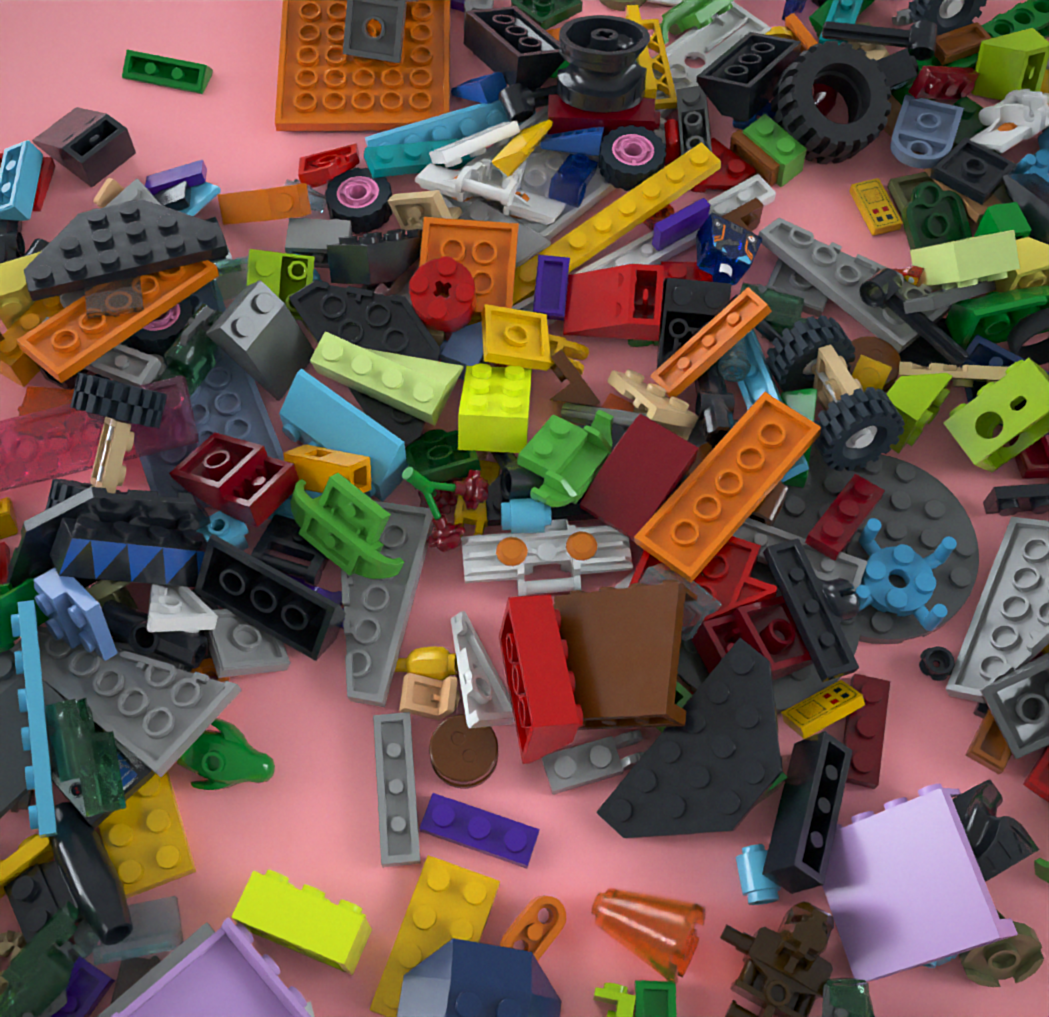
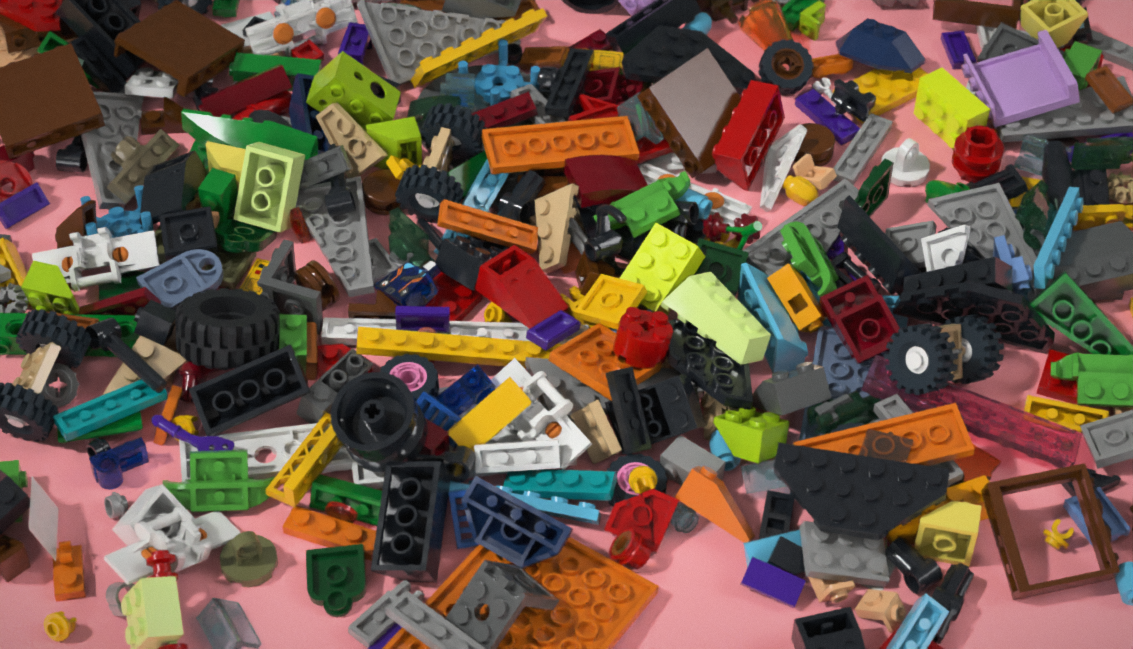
camera: 145 degrees left, 15 degrees down
none -> dark purple piece [151,415,235,451]
none -> dark grey bracket [257,239,323,335]
none -> reddish brown head [294,260,340,311]
none -> clear green slope [407,95,461,123]
none -> yellow plate [411,8,547,88]
none -> clear light blue brick [440,73,475,108]
none -> dark blue wedge [461,475,573,569]
none -> dark orange tile [519,46,570,70]
none -> black piece [584,204,627,277]
none -> black plate [605,367,652,455]
none -> red piece [609,527,651,569]
none -> yellow plate [629,466,657,494]
none -> black wheel [758,39,813,95]
none -> white hand [812,77,836,106]
none -> black hips [831,79,876,122]
none -> dark green plate [854,158,894,217]
none -> light nougat bracket [855,589,907,632]
none -> white tile [881,138,930,187]
none -> red piece [951,126,1004,183]
none -> black plate [965,164,1028,200]

